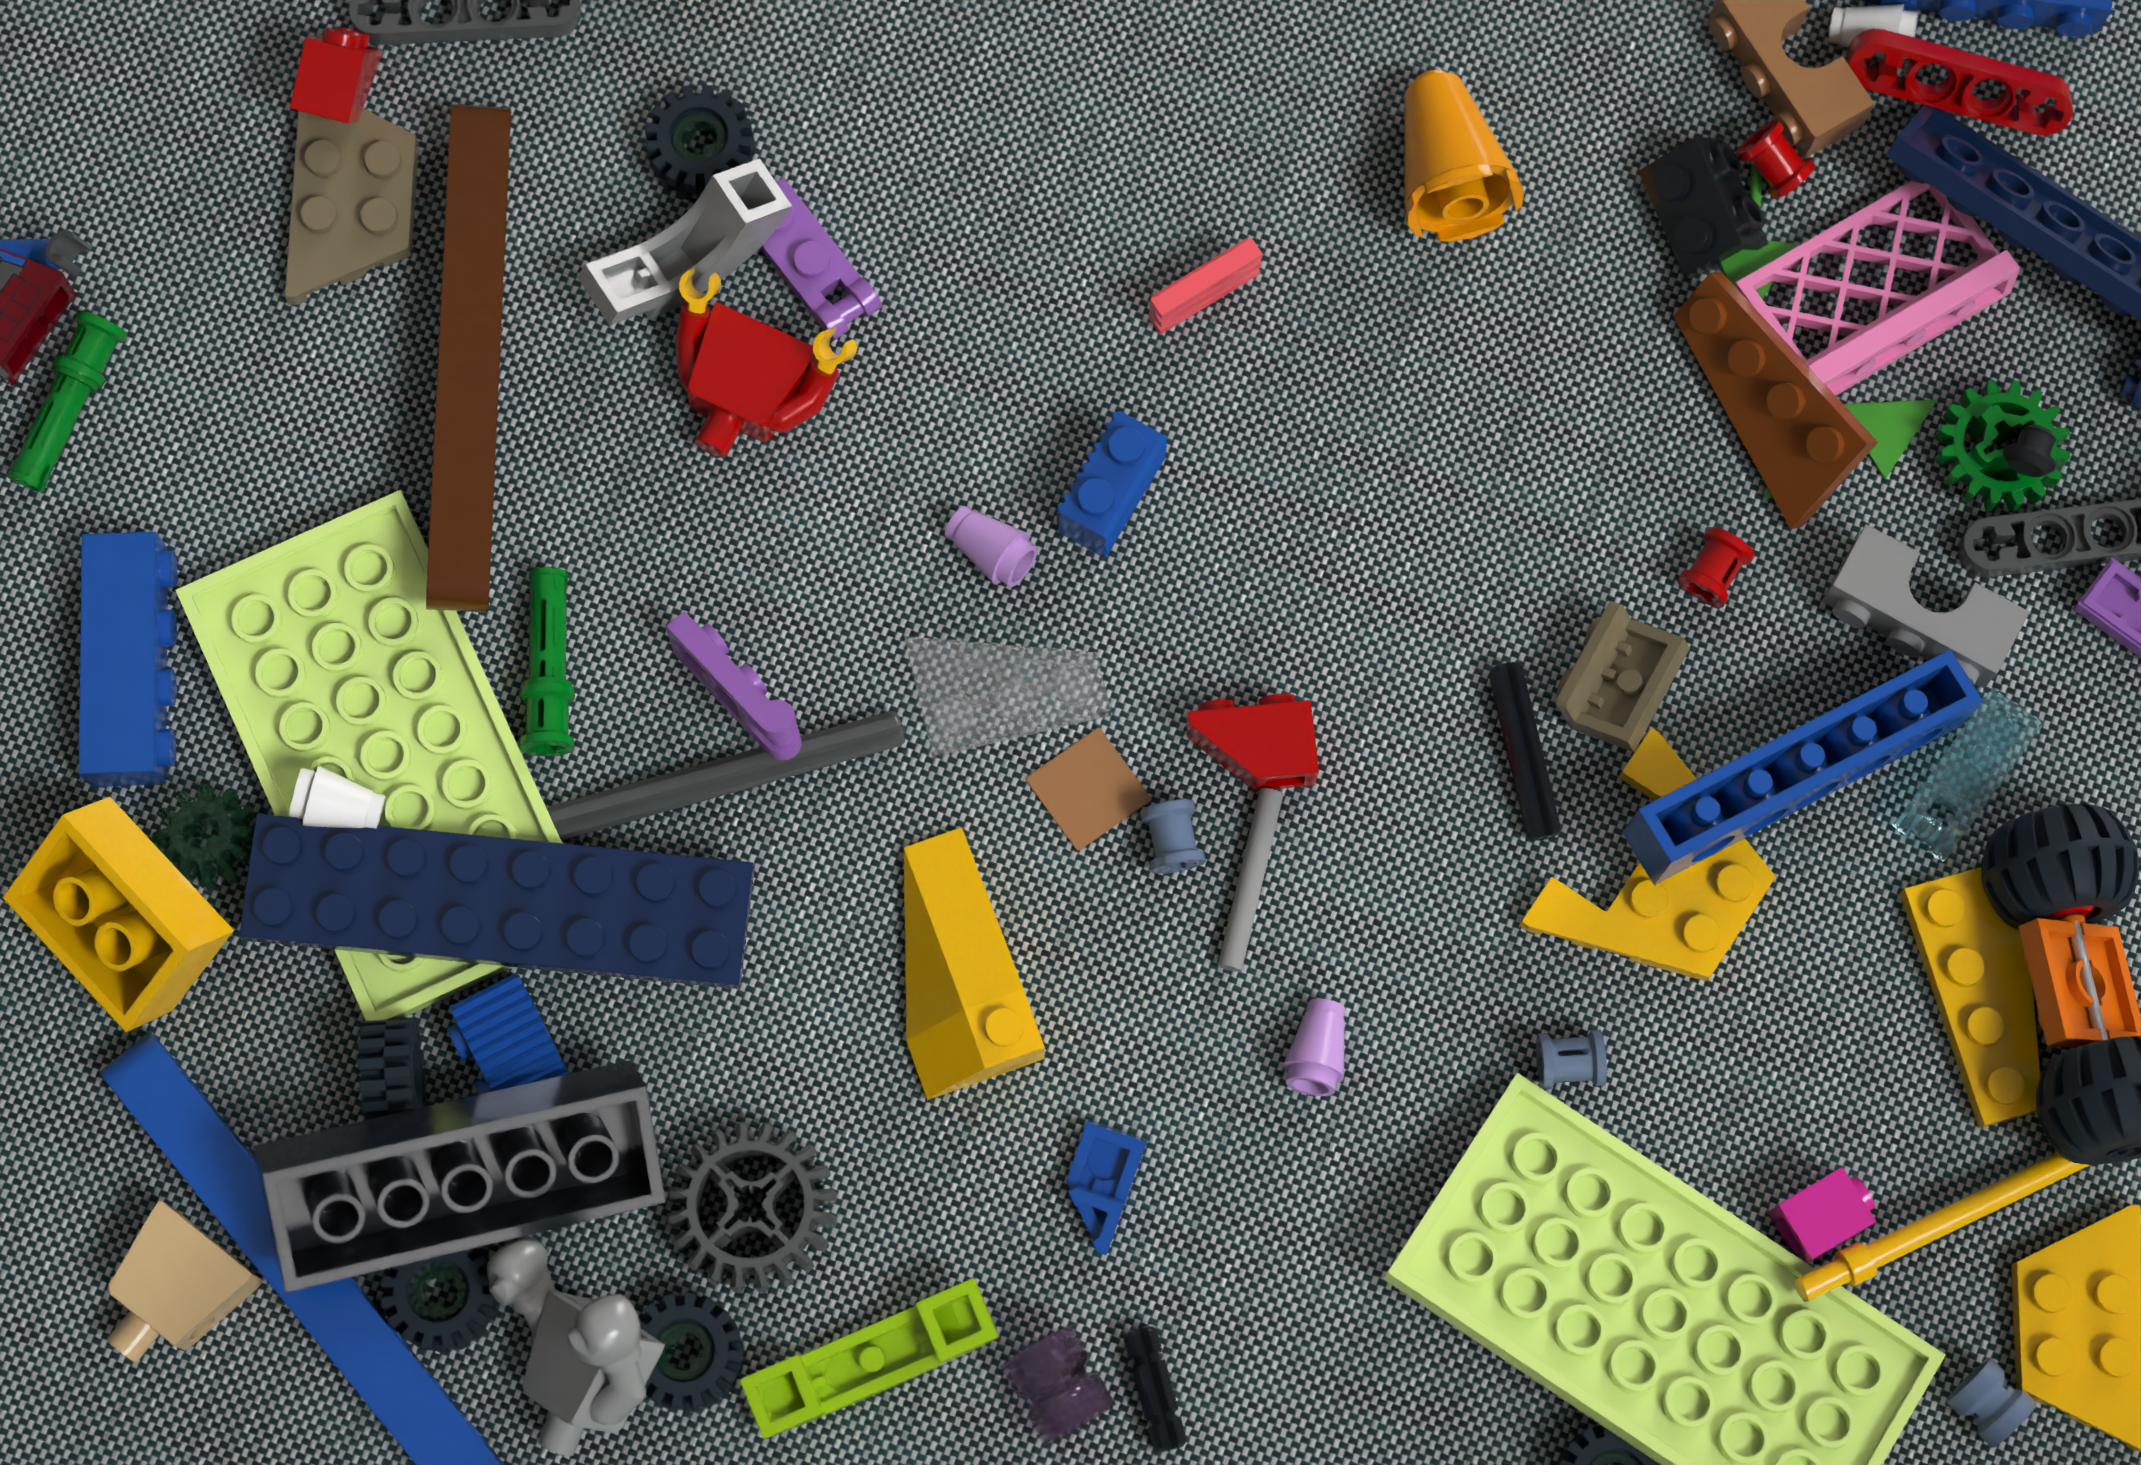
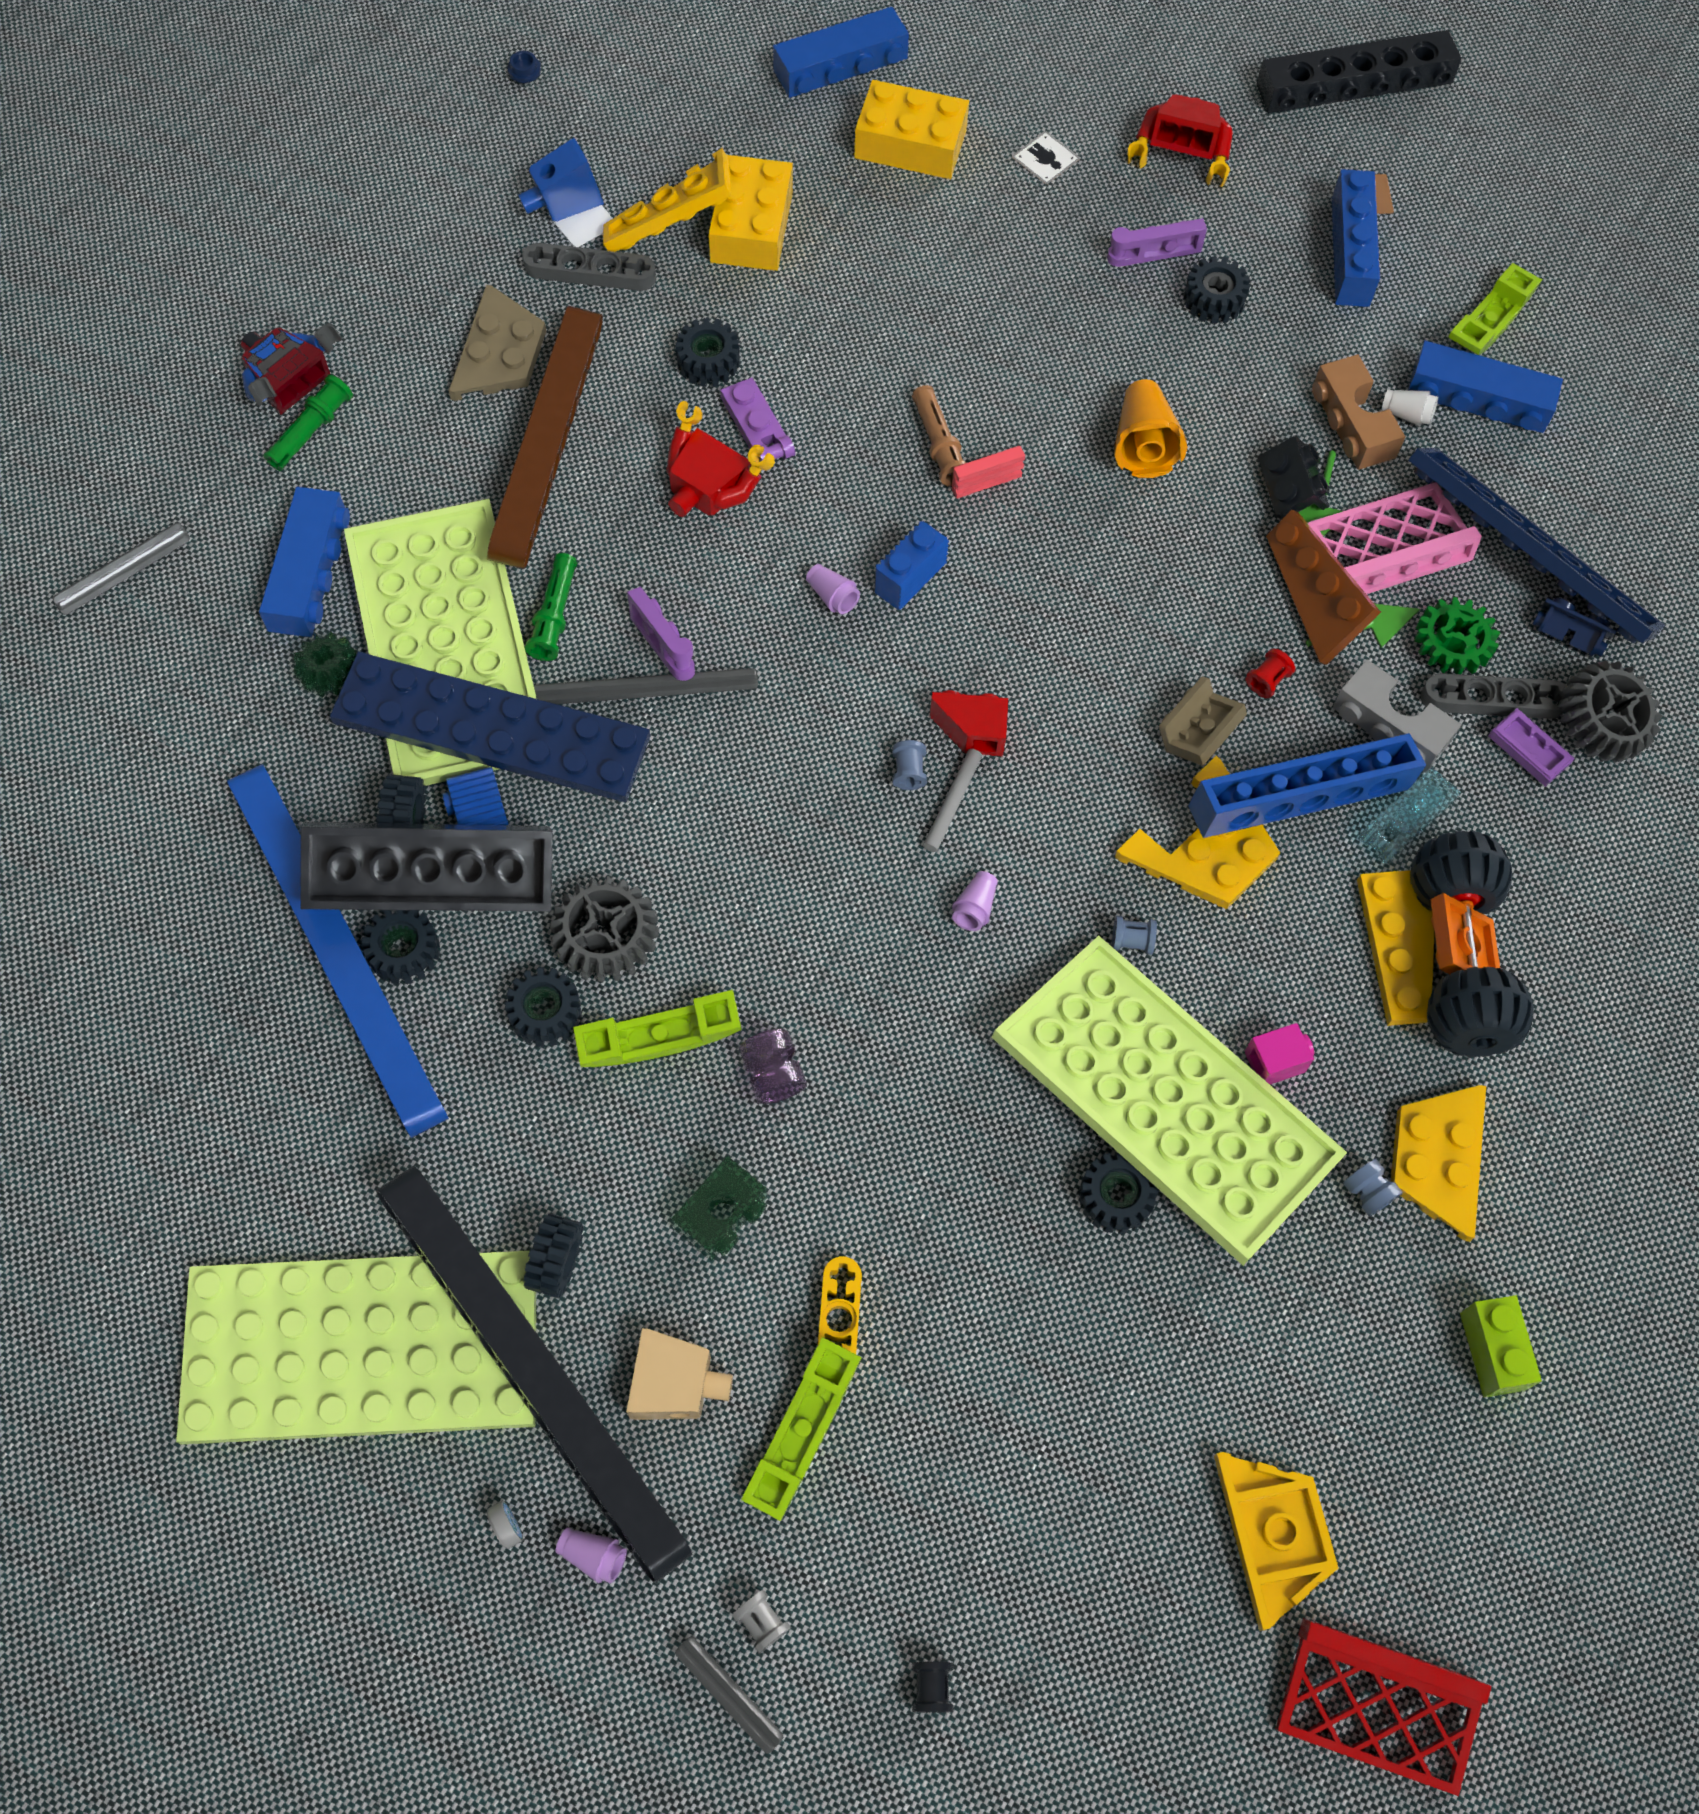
camera: 10 degrees right, 10 degrees down
yellow brick [2,797,234,1033] -> none
tan torso [106,1200,264,1363] -> none
red slope [289,26,383,124] -> none
white cone [289,766,386,829] -> none
light grey torso [486,1236,665,1456] -> none
light grey arch [578,158,792,325] -> none
clear wing [904,636,1111,758] -> none
yellow wedge [904,827,1045,1100] -> none
medium nougat sticker [1026,728,1151,851] -> none
blue slope [1066,1120,1147,1255] -> none
black axle [1124,1326,1187,1453] -> none
black axle [1489,662,1561,841] -> none
red bush [1736,119,1815,200] -> none
yellow bar [1794,1153,2090,1302] -> none
red beam [1848,28,2073,136] -> none
black piece [2002,424,2056,477] -> none
none -> medium nougat pin [912,385,967,486]

